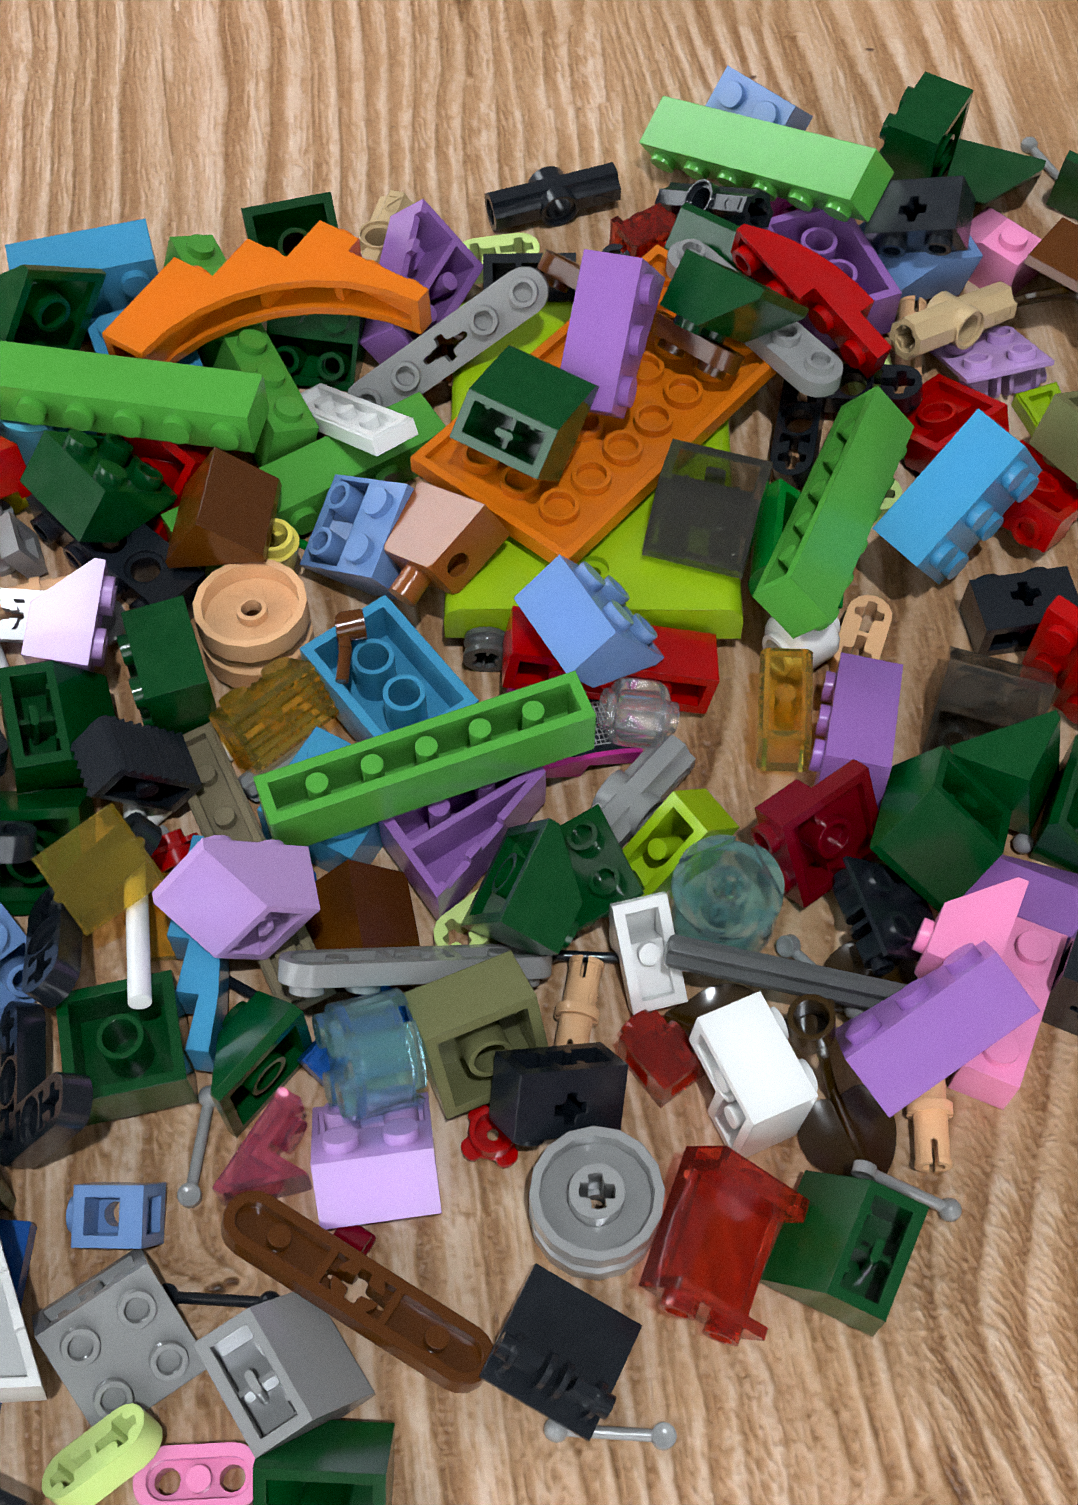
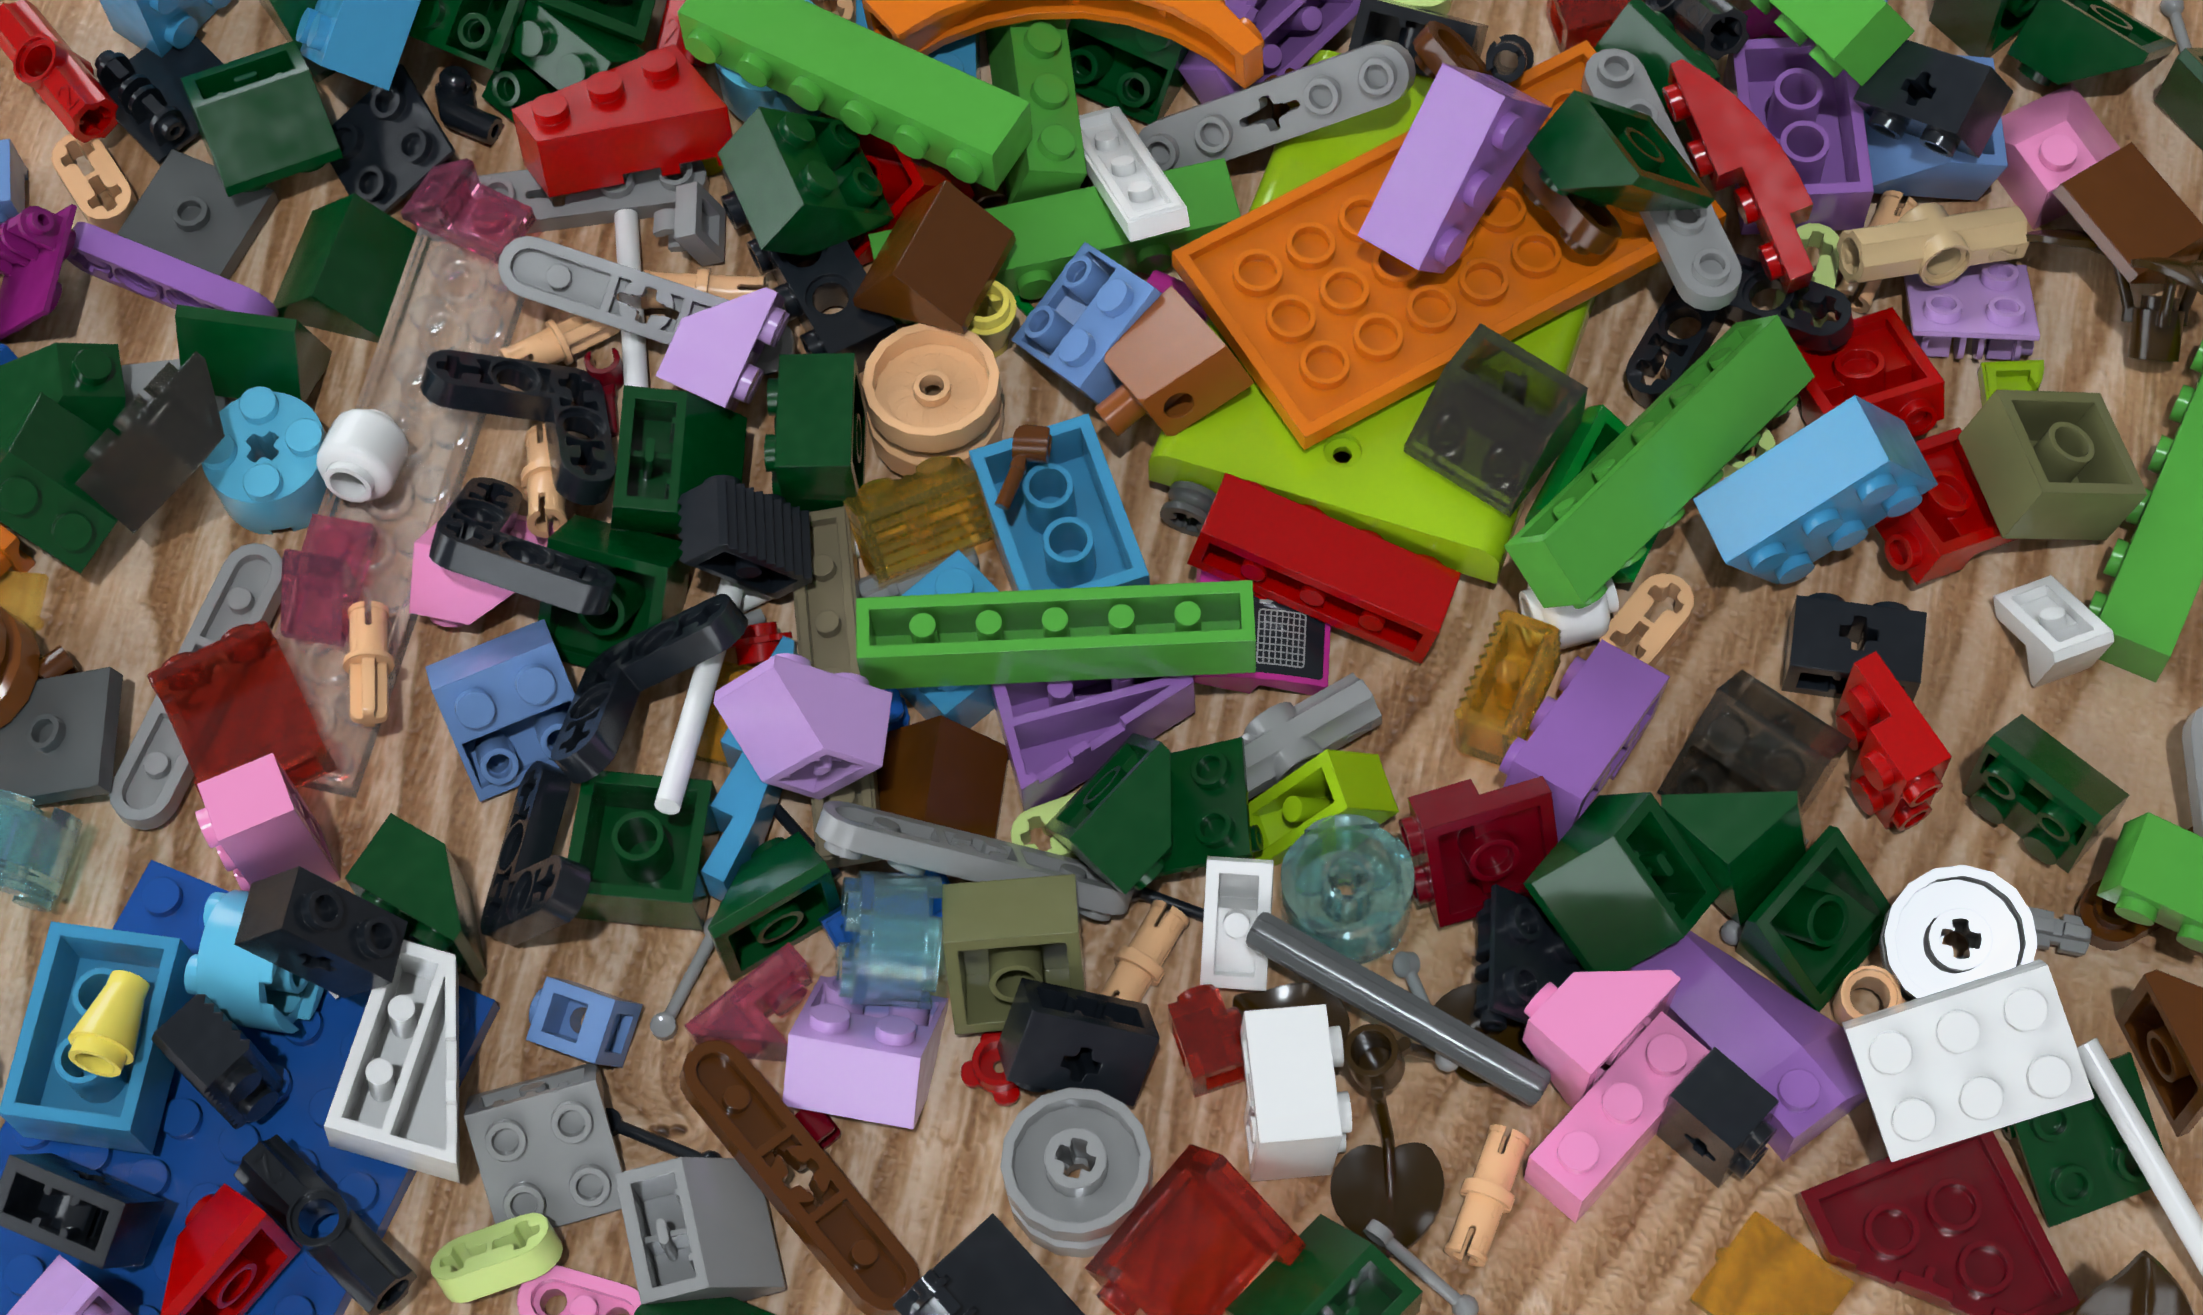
camera: 25 degrees right, 5 degrees up
clear yellow piece [32,803,165,936] -> none
dark green slope [449,345,599,482] -> none
medium blue slope [514,554,665,688] -> none
clear head [597,677,679,750] -> none
medium lavender wedge [835,940,1040,1118] -> none

